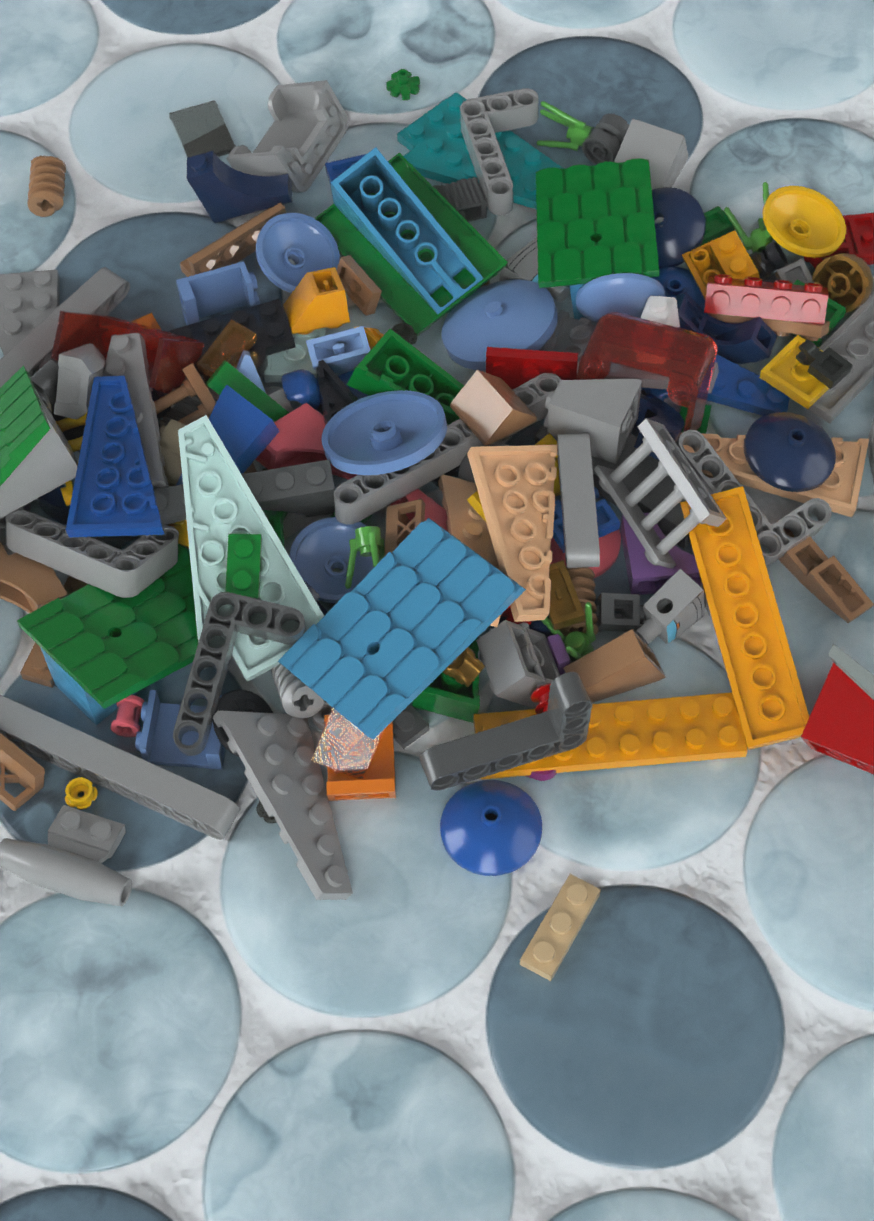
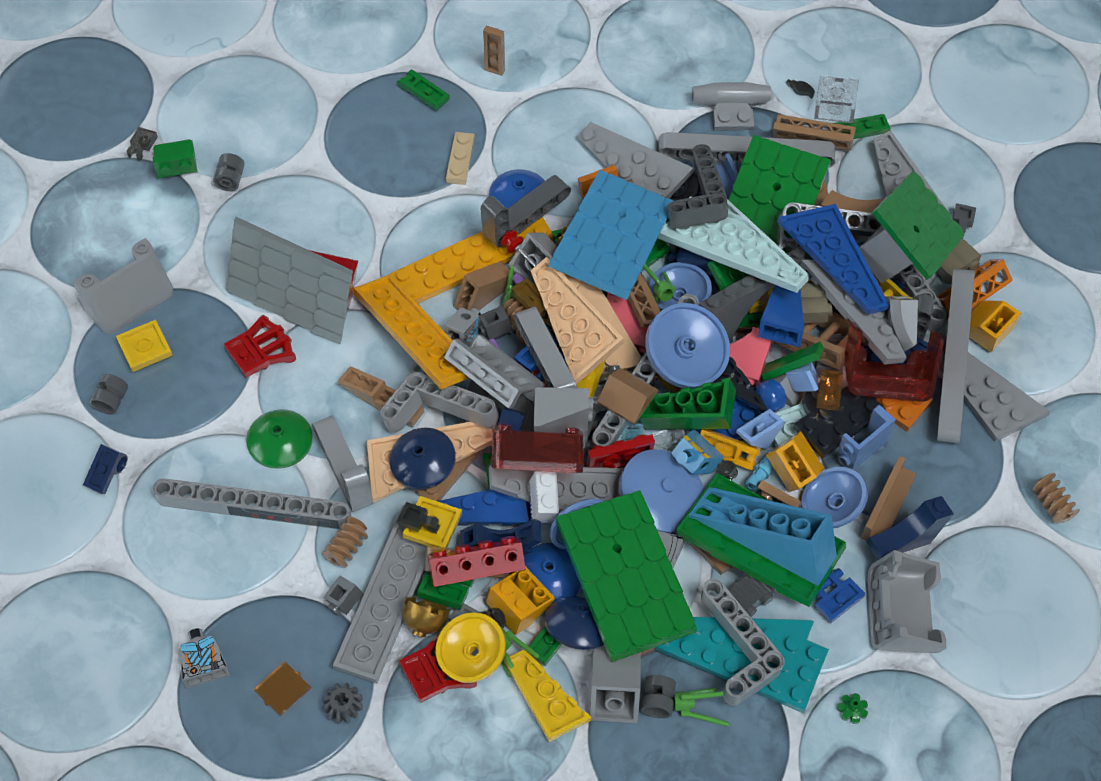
camera: 155 degrees right, 0 degrees up
yellow plate [65,777,98,810] -> none
clear smoke piece [169,100,236,158] -> none
green plate [225,534,262,599] -> none
none -> green plate [397,69,450,111]
none -> medium nougat plate [483,25,505,76]
none -> yellow wing [504,649,592,742]
none -> dark azure torso [671,429,724,475]
none -> medium azure pin [745,451,773,492]

